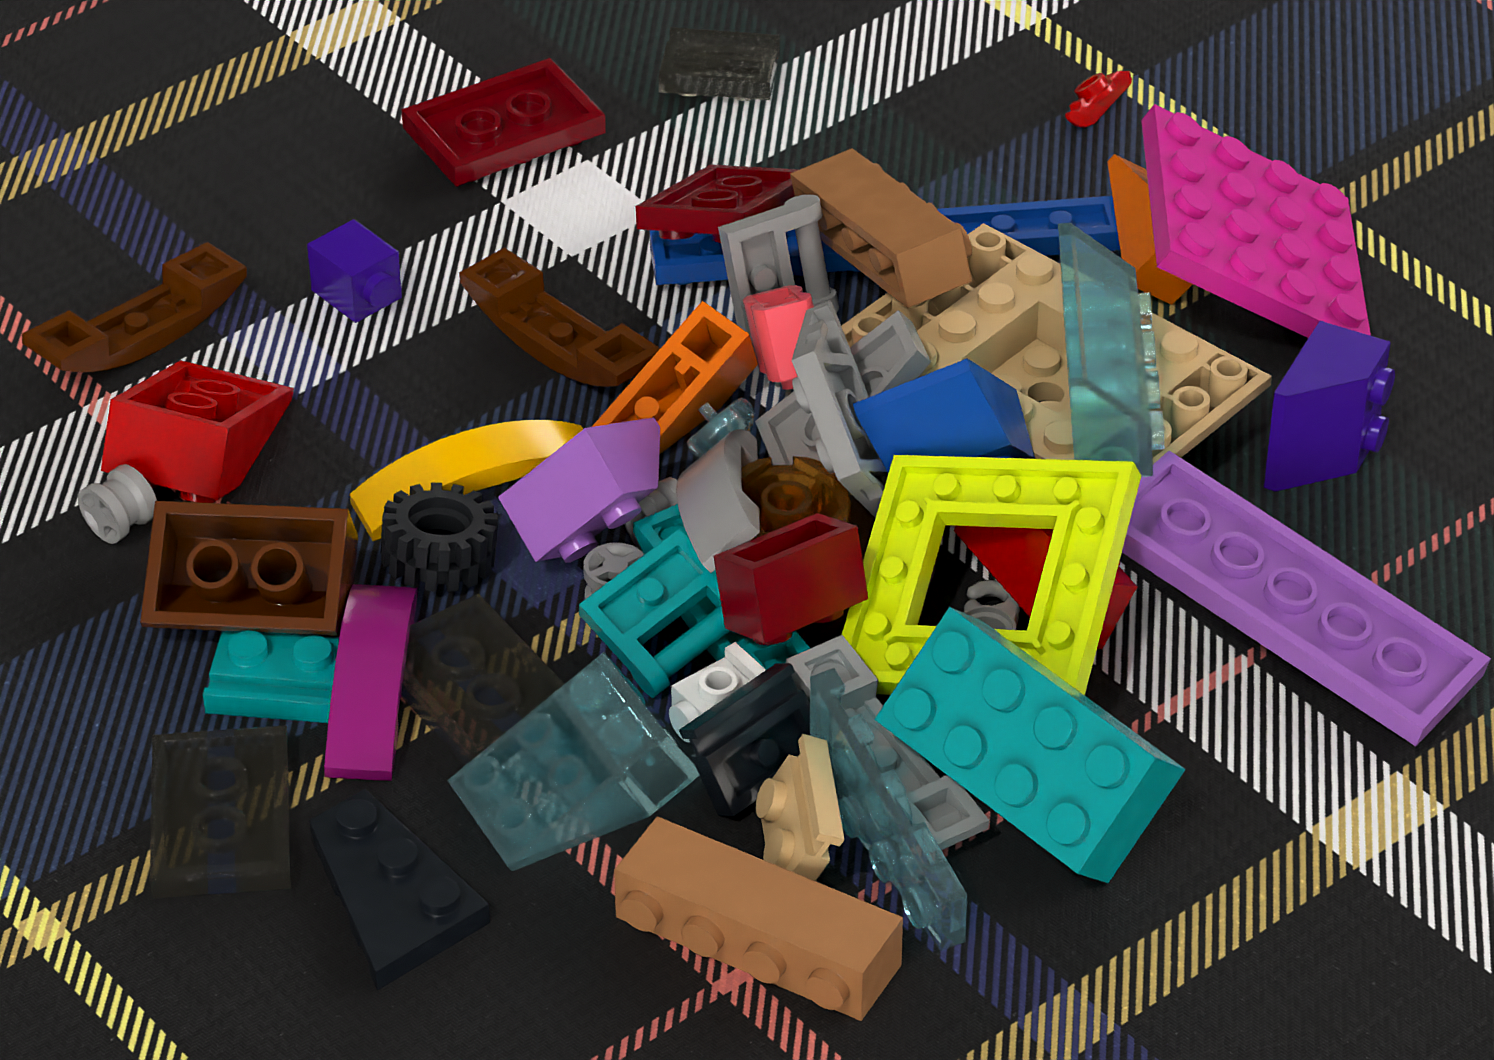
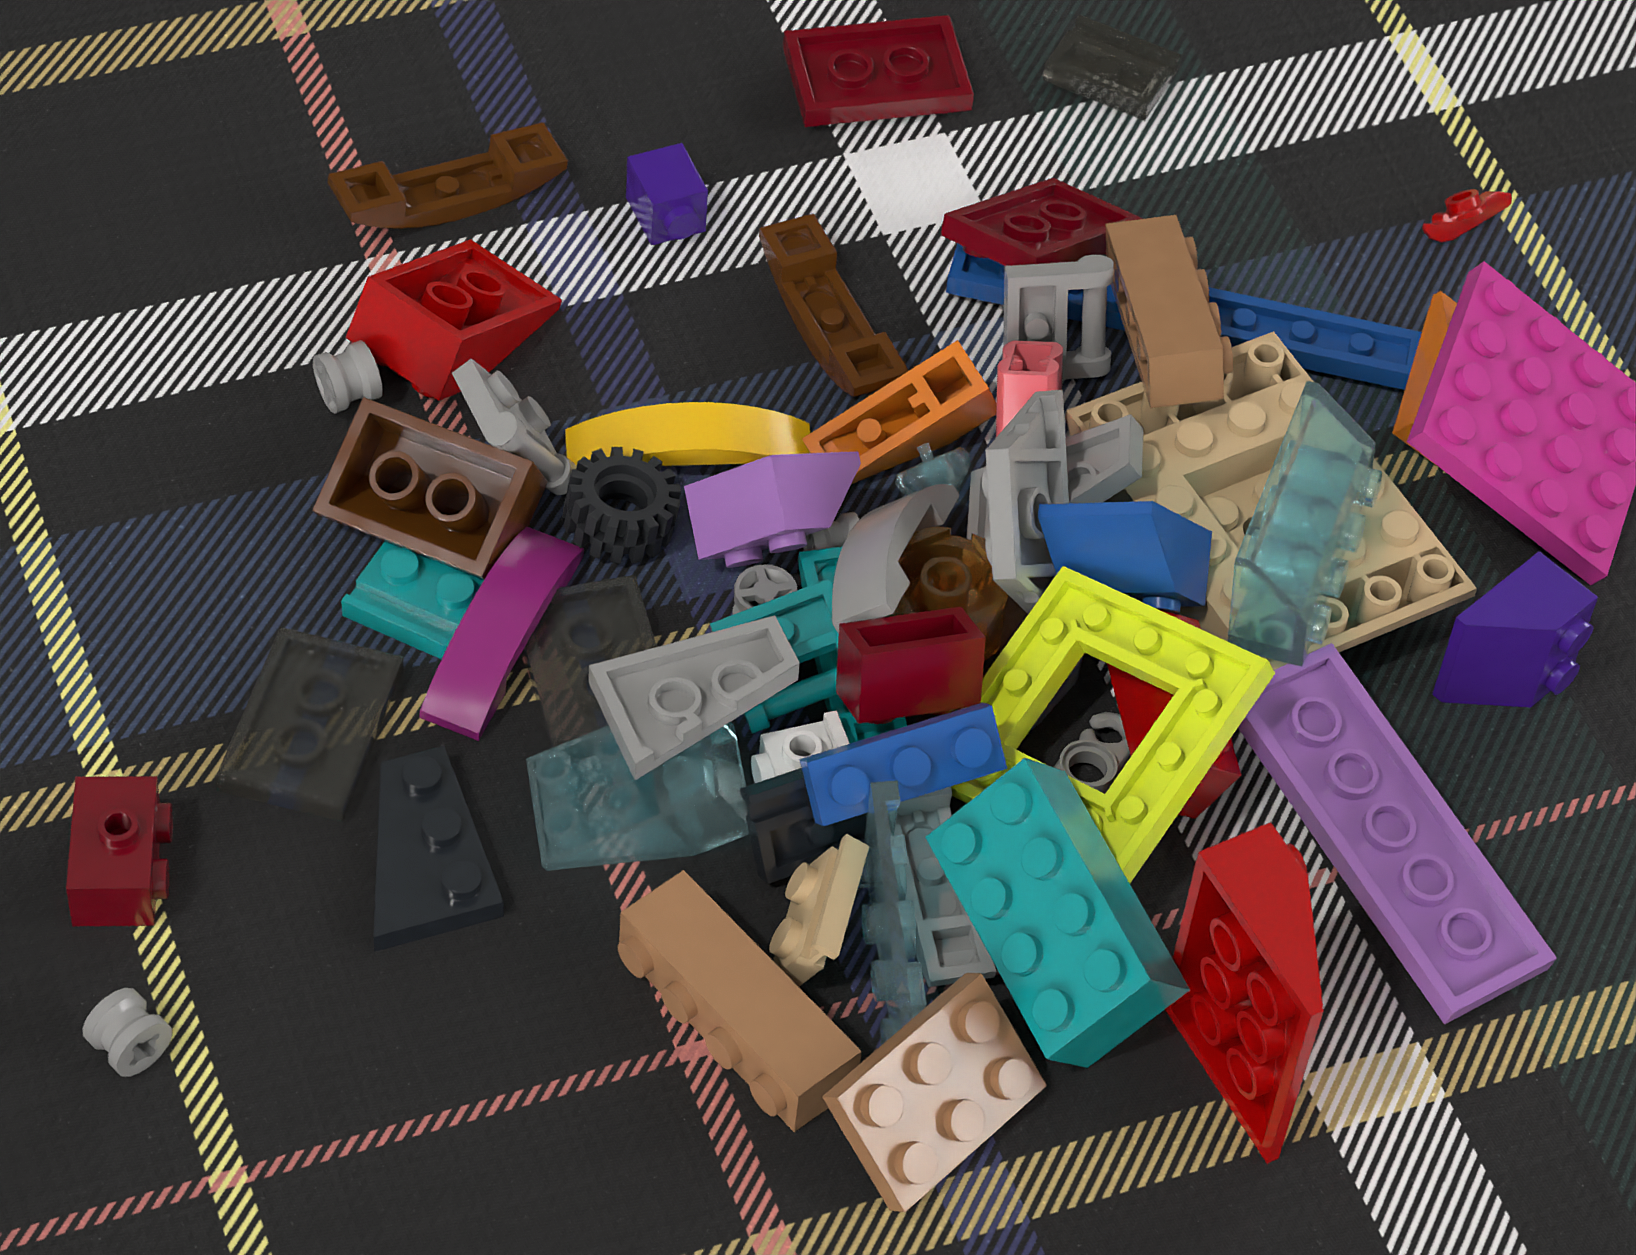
camera: 15 degrees right, 10 degrees up
none -> dark red brick [66,776,173,926]
none -> light grey plate [452,358,576,495]
none -> light grey wing [589,615,799,780]
none -> blue plate [799,703,1007,826]
none -> plate [822,973,1047,1212]
none -> red slope [1165,822,1324,1164]

